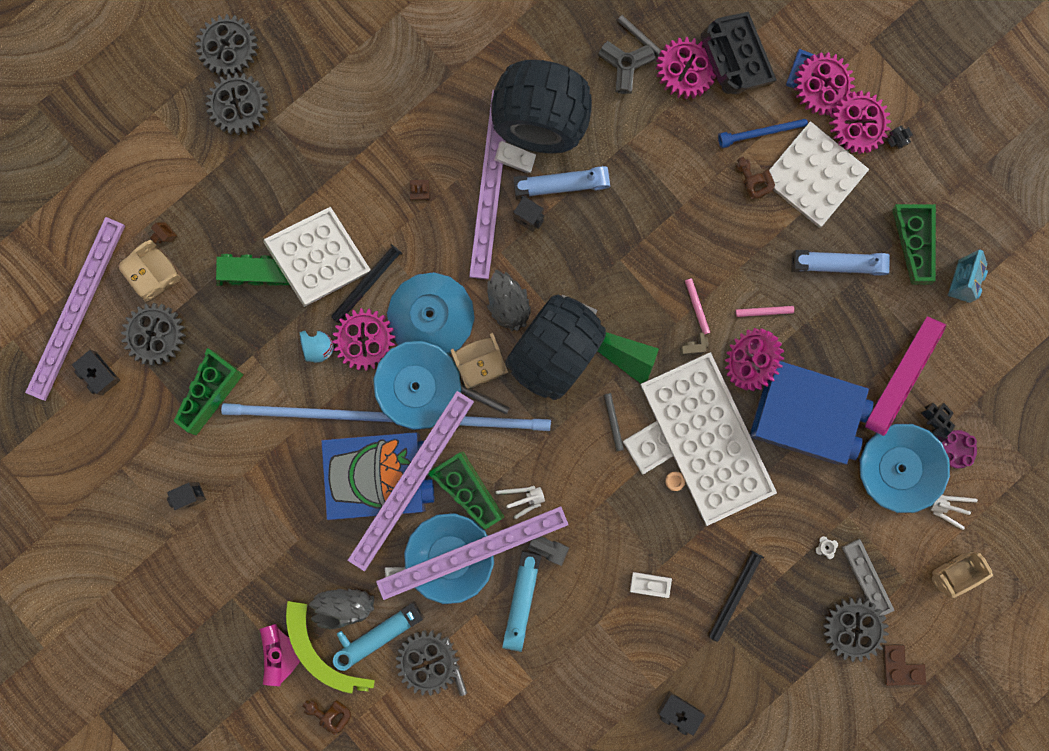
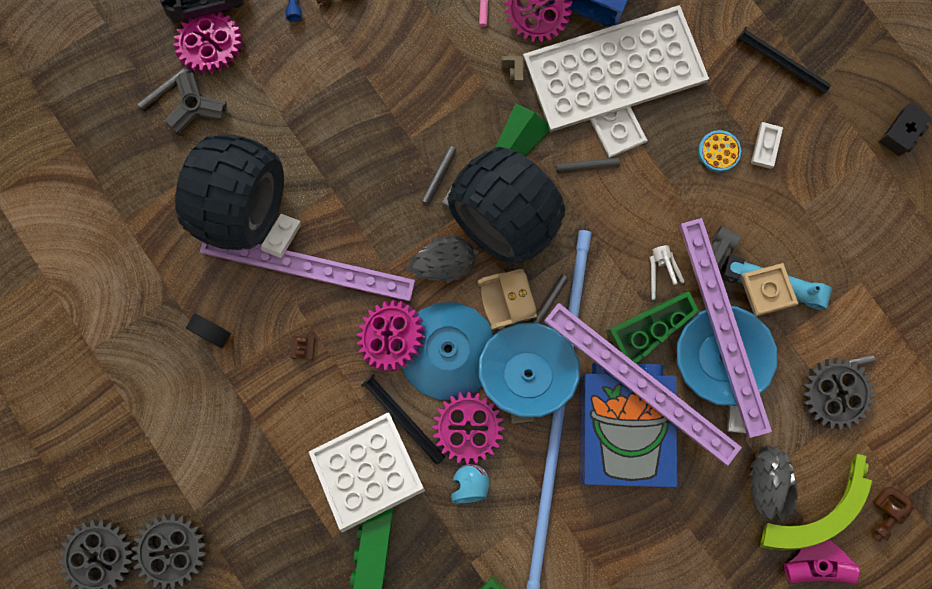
camera: 85 degrees left, 5 degrees down
medium azure piece [333,602,425,671] -> none
light blue piece [513,166,610,200] -> none
black brick [513,196,545,232] -> none
light nougat tile [665,472,685,491] -> none
bright pink bar [685,278,710,335] -> none
none -> black tyre [186,313,231,348]
none -> dark pink gear [357,300,426,372]
none -> flat silver bar [421,146,457,205]
none -> tile [698,130,741,173]
none -> tan tile [740,263,798,317]

